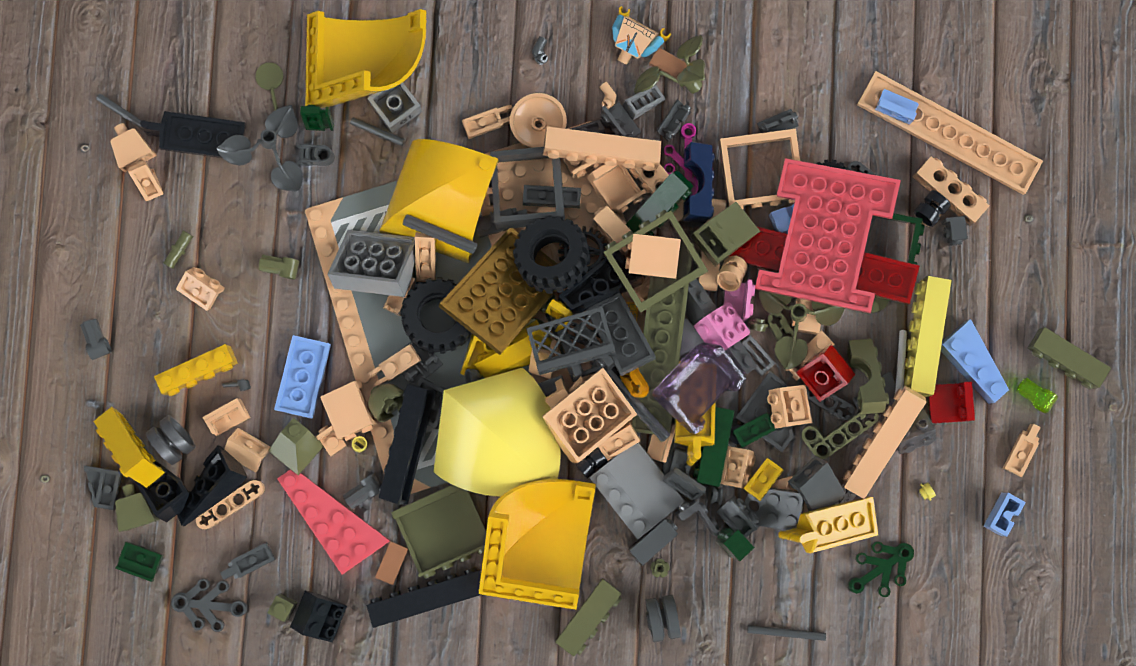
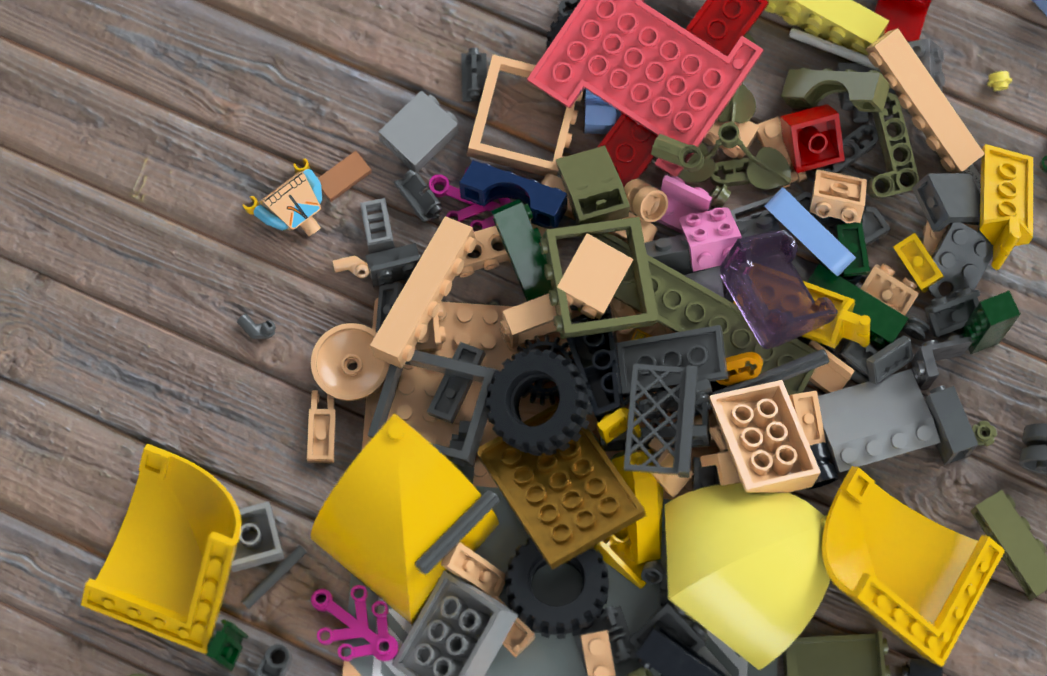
camera: 70 degrees left, 10 degrees down
light nougat panel [587,164,646,215] -> none
olive plant [634,35,705,94] -> none
none -> dark pink plant [311,585,399,661]
none -> light grey brick [378,90,458,172]
none -> olive piece [651,133,705,172]
none -> light blue beam [764,187,856,276]

